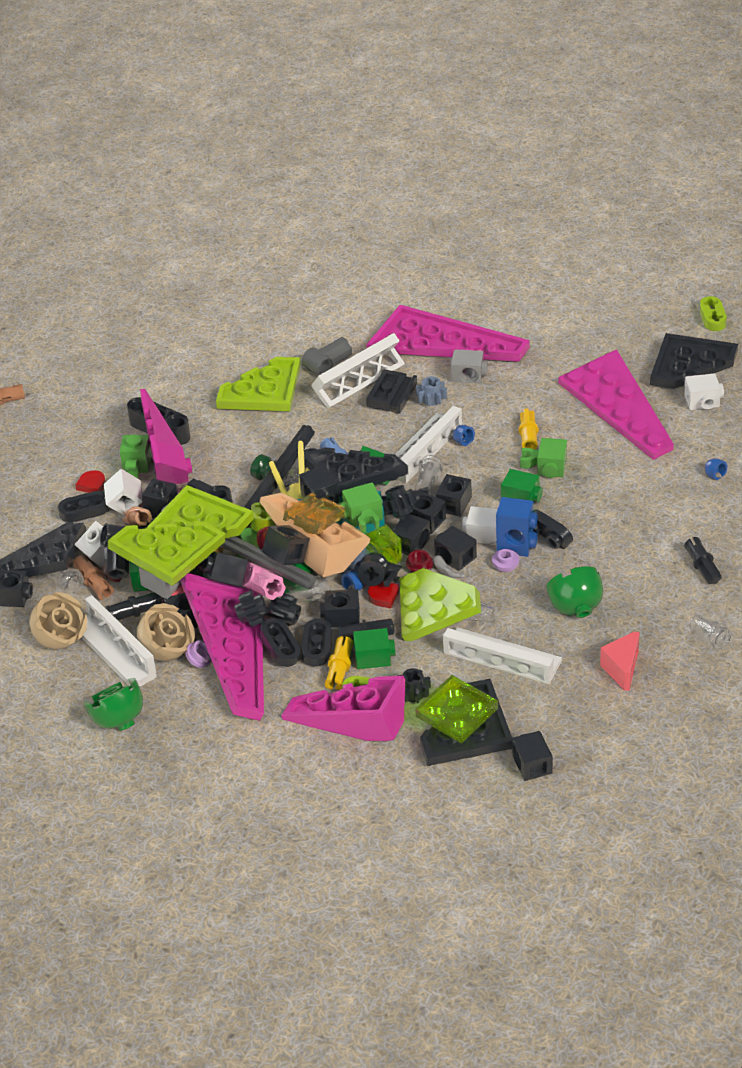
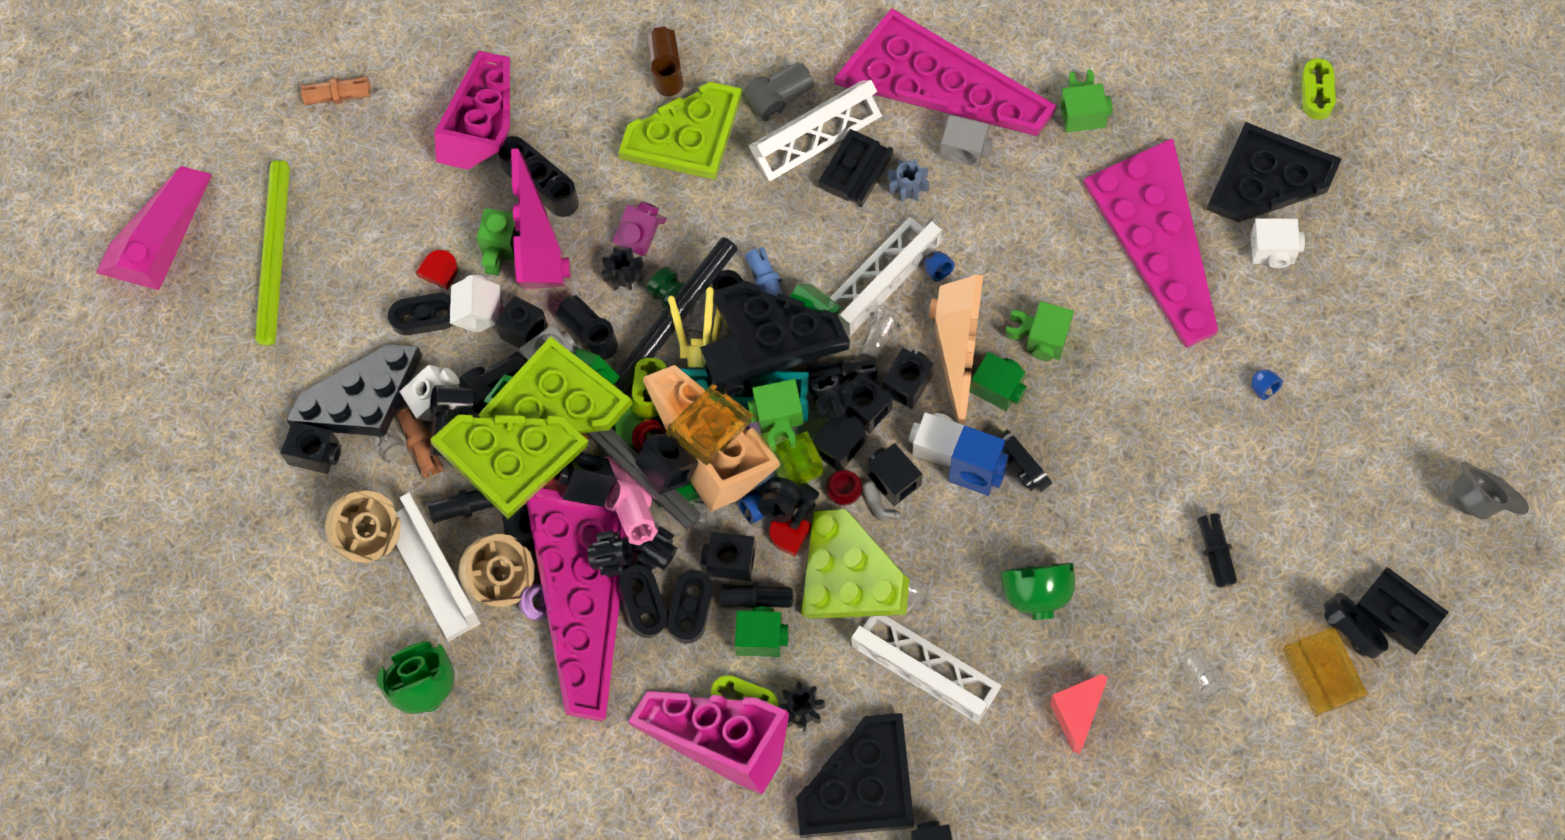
camera: 10 degrees right, 25 degrees up
nougat axle [122,506,152,527] -> none
yellow pin [324,636,354,690] -> none
clear neon green plate [415,675,498,743] -> none
lavender plate [492,549,519,572] -> none
yellow axle [519,408,539,450] -> none
none -> dark pink wedge [434,51,510,170]
none -> black gear [602,247,644,291]
none -> magenta bracket [612,201,667,256]
none -> reddish brown piece [647,26,684,96]
none -> light nougat wedge [929,275,983,425]
none -> bright green brick [1060,69,1113,133]

